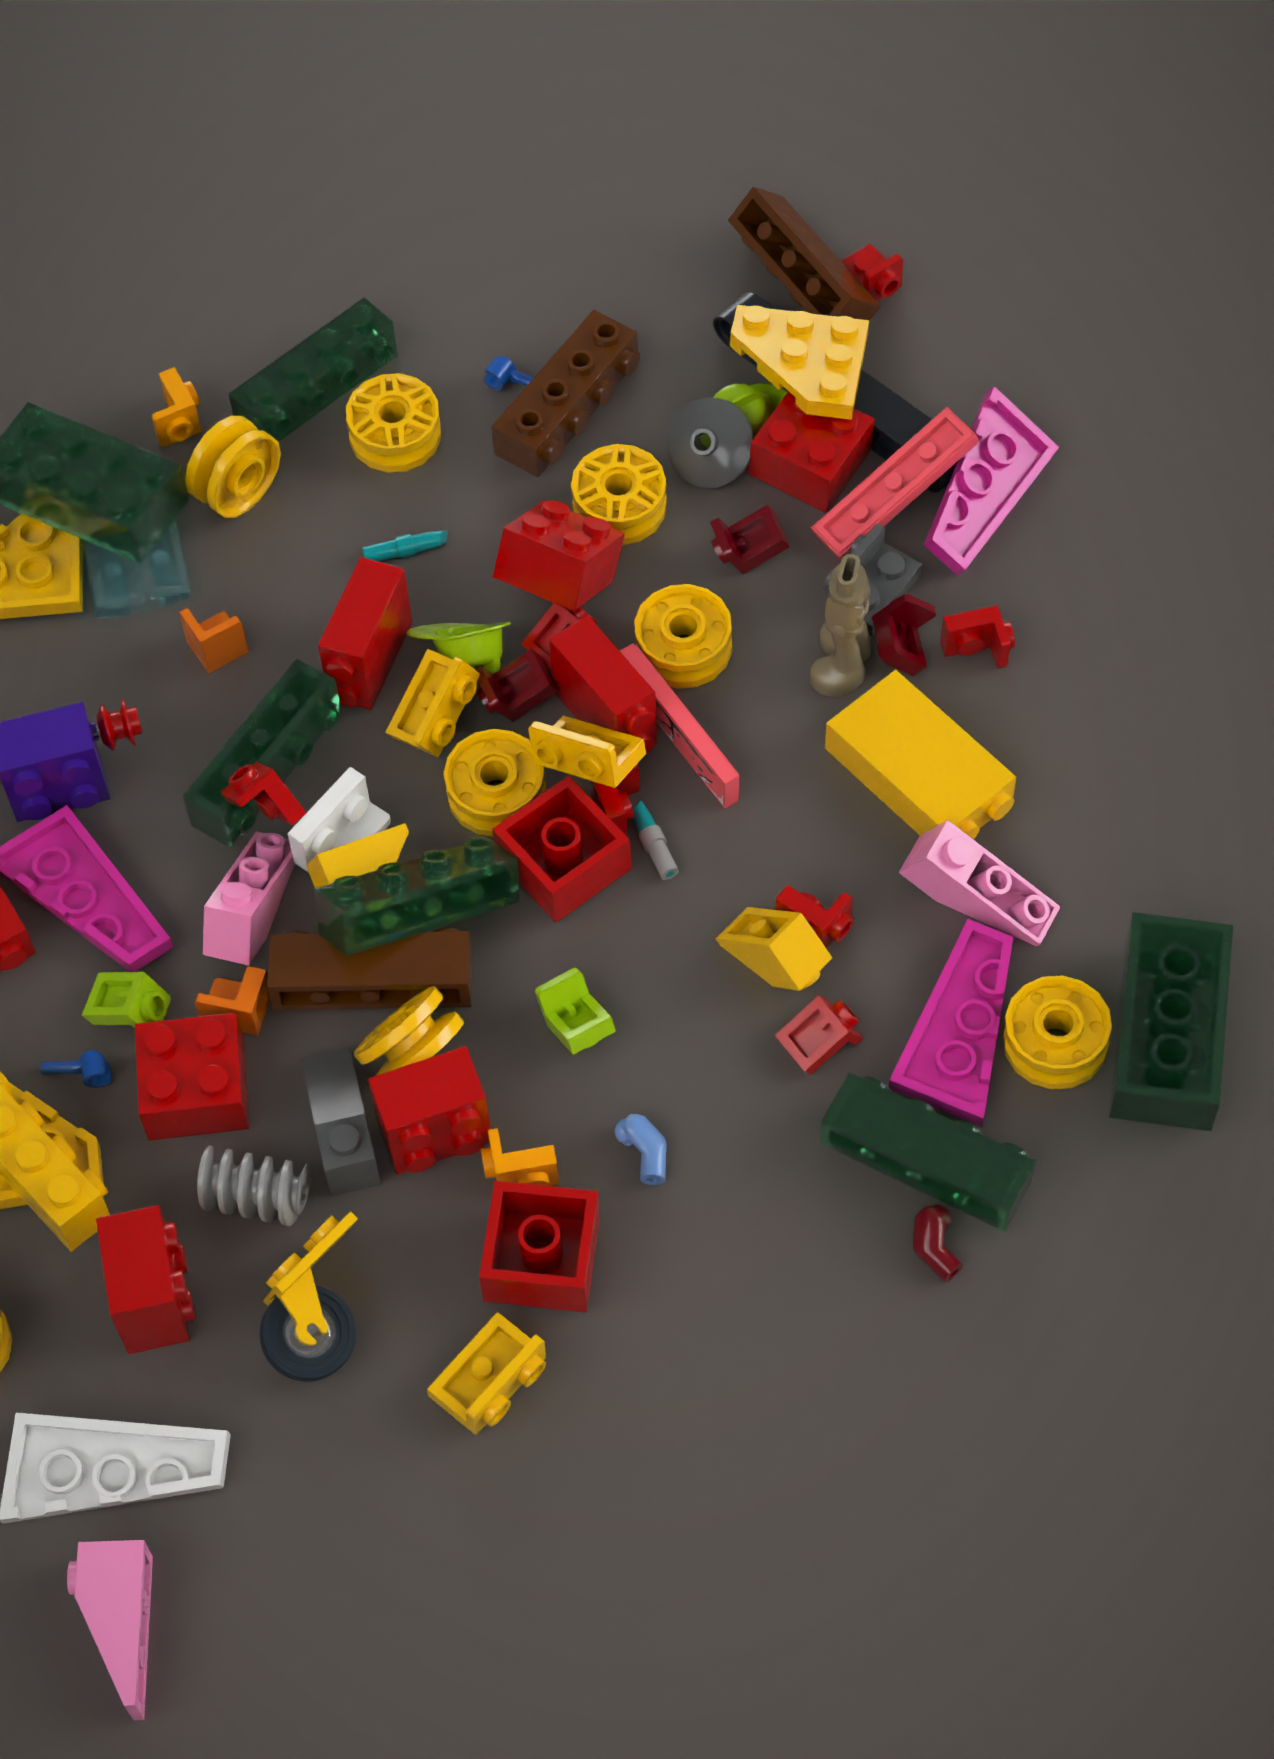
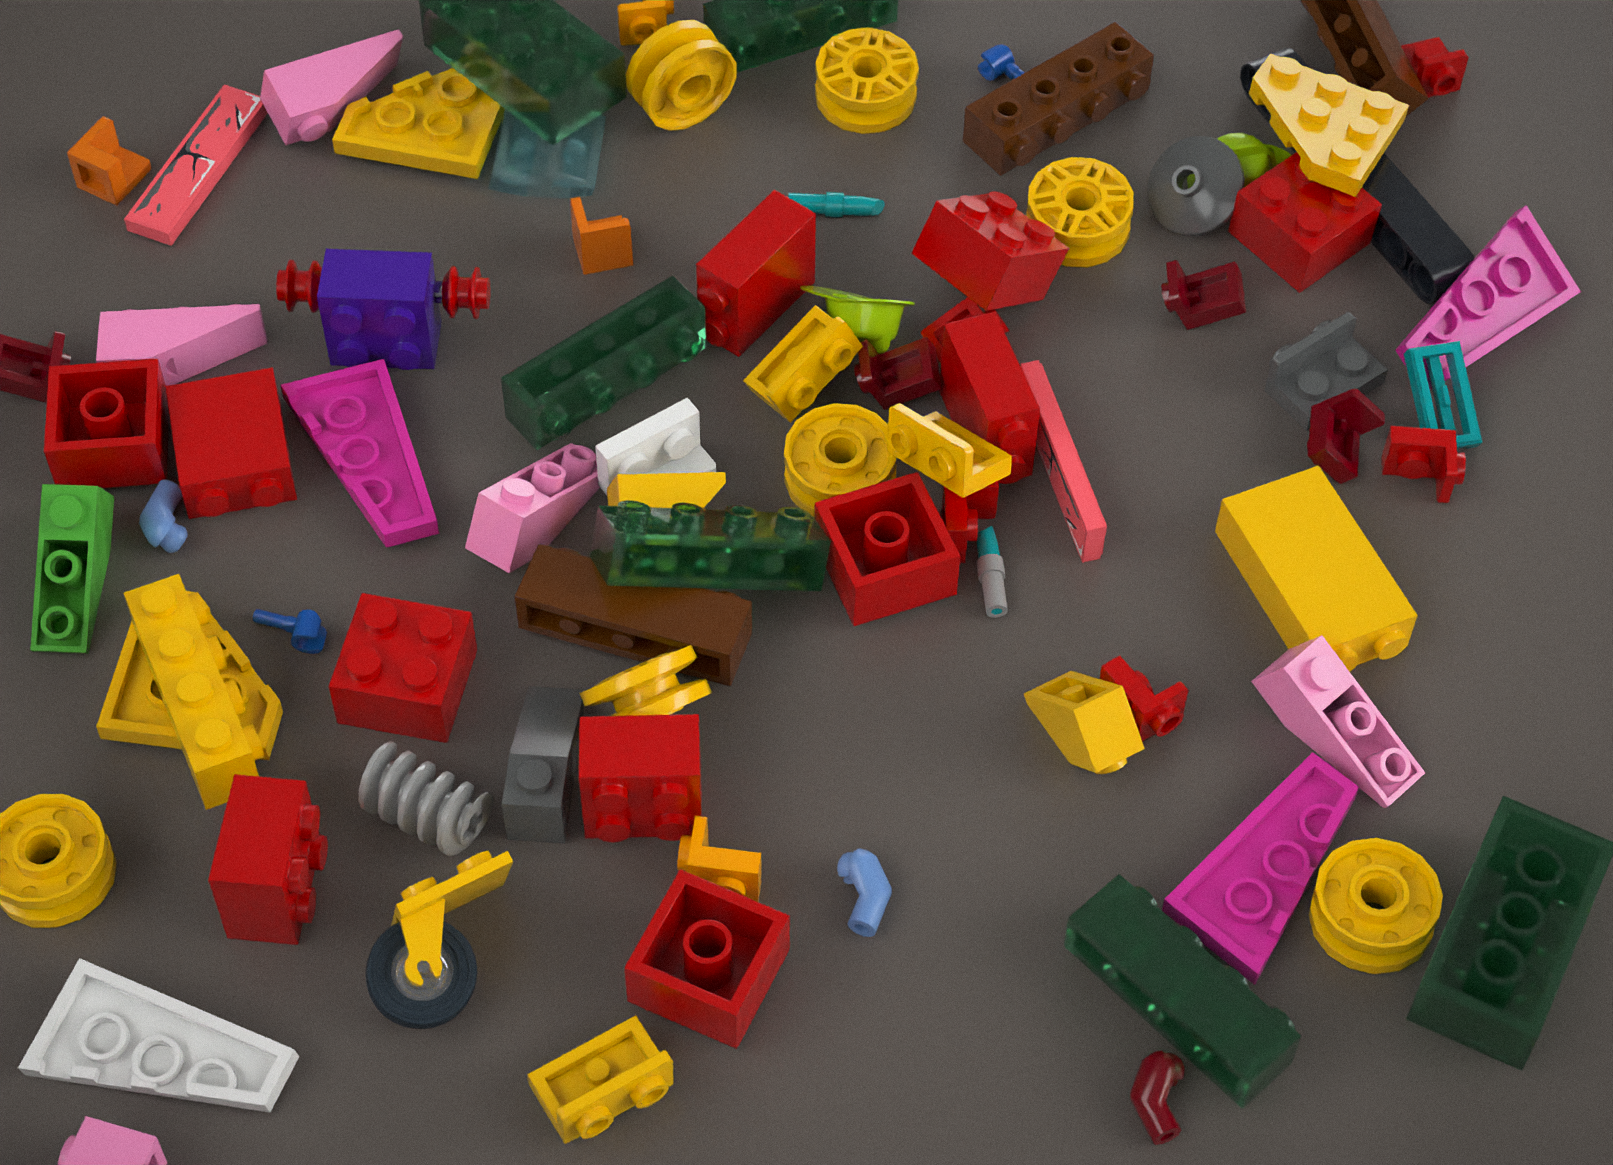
camera: 15 degrees right, 5 degrees down
lime bracket [82,972,171,1028] -> none
orange panel [195,966,270,1036] -> none
red bracket [221,762,307,825] -> none
lime bracket [535,968,616,1055] -> none
yellow wheel [634,584,733,689] -> none
red bracket [775,995,863,1075] -> none
dark tan piece [810,554,871,697] -> none
coral tile [811,407,979,561] -> none
none -> teal tile [1404,341,1483,450]

